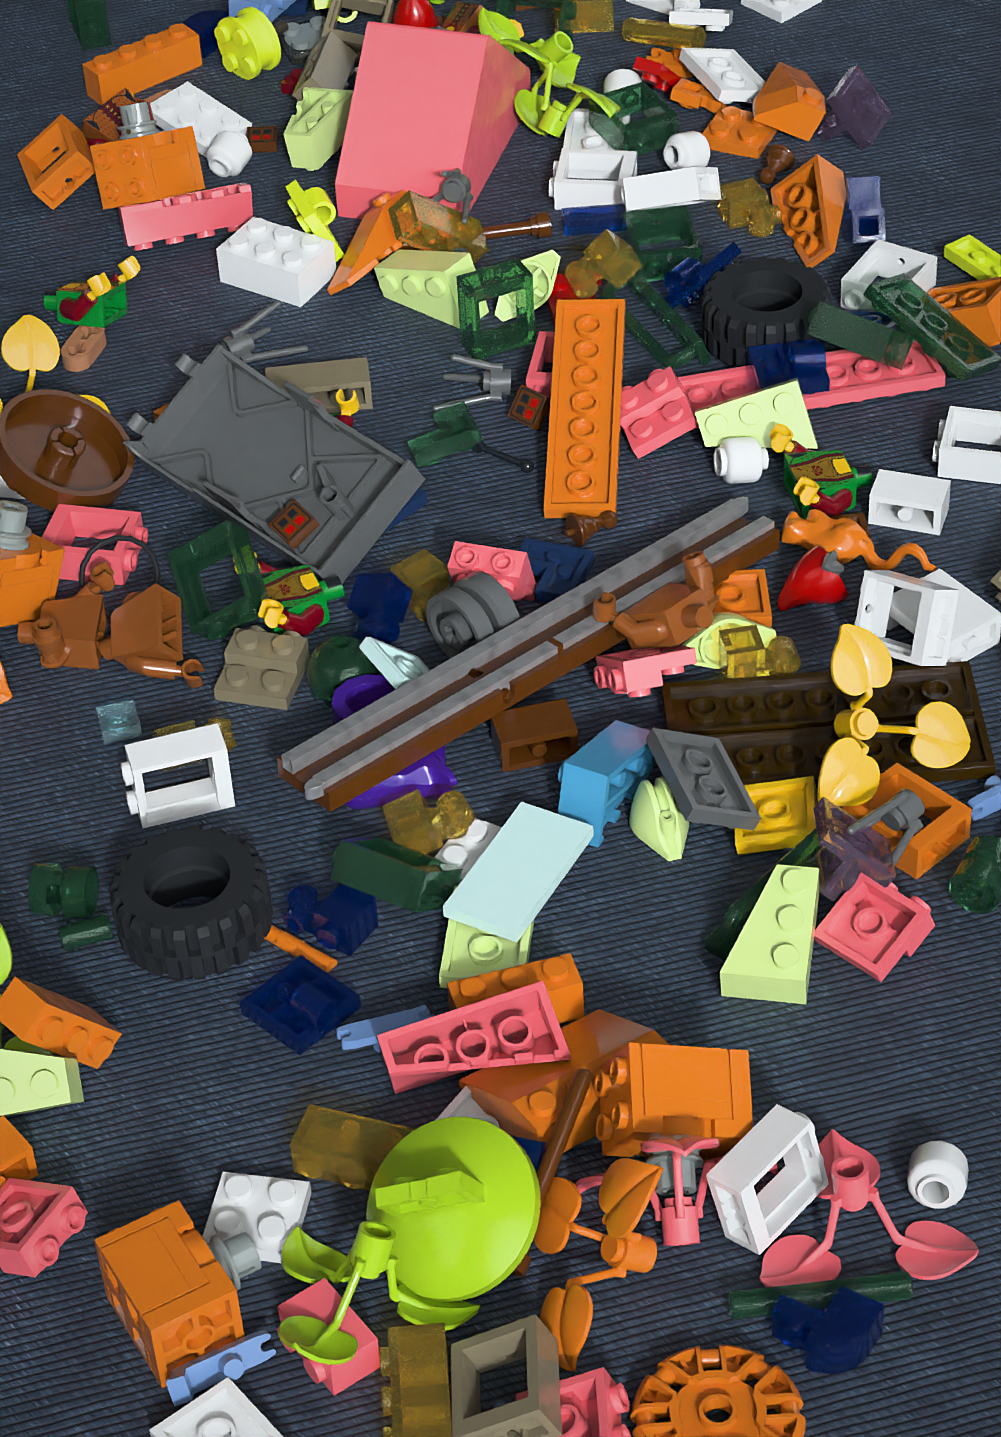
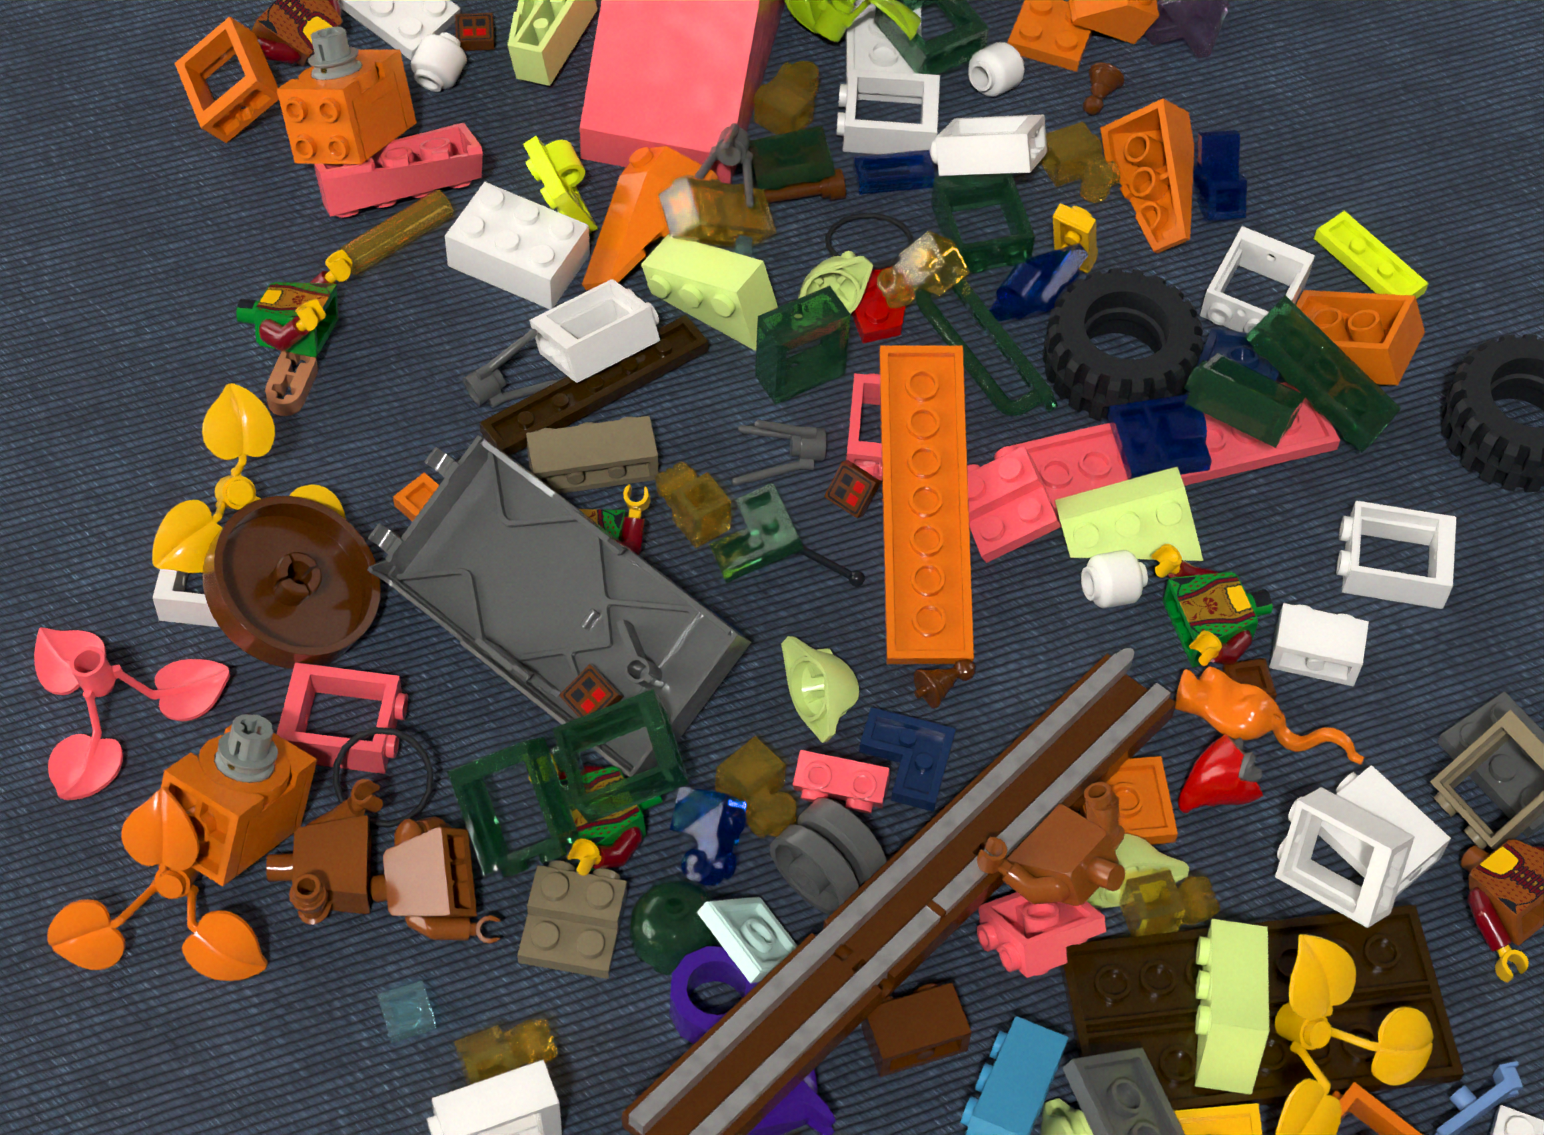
camera: 10 degrees left, 15 degrees up
none -> clear yellow piece [339,190,453,275]
none -> dark brown plate [479,315,708,456]
none -> white window [529,279,660,383]
none -> clear green window [551,689,690,824]
none -> clear yellow brick [655,461,731,549]
none -> clear green plate [749,126,835,190]
none -> clear yellow brick [753,61,819,143]
none -> yellowish green hat [781,636,859,743]
none -> yellow hinge [1053,203,1098,274]
none -> yellowish green wedge [1195,919,1269,1095]

